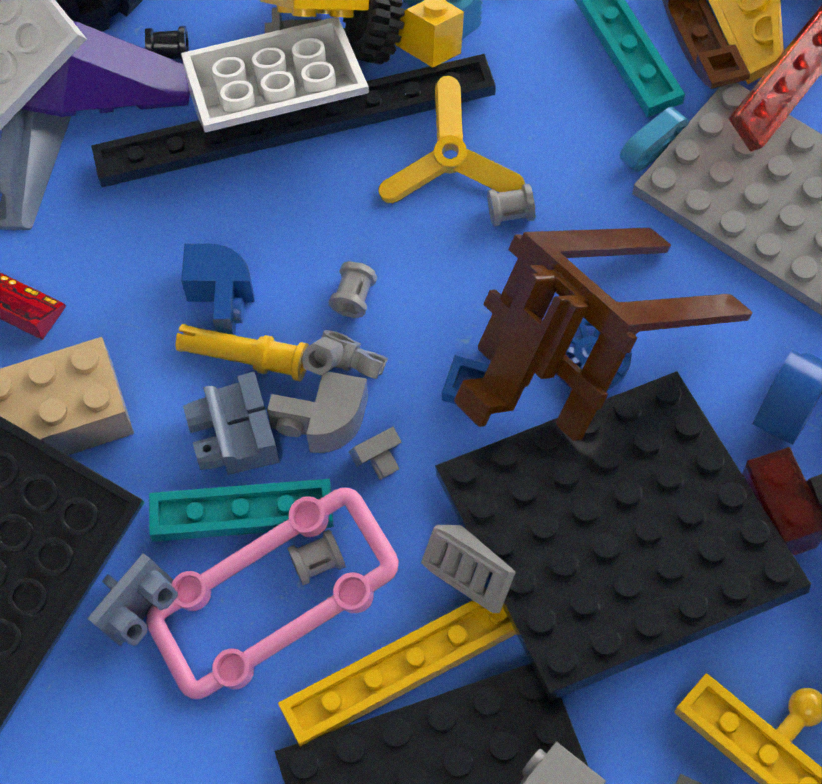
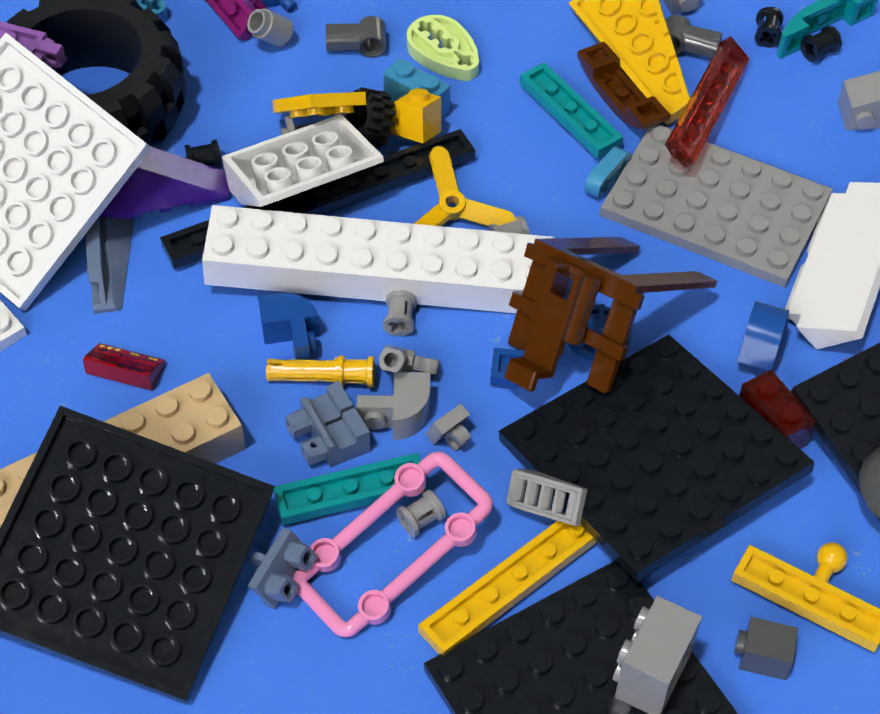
camera: 15 degrees left, 10 degrees down
none -> white brick [202,205,554,313]

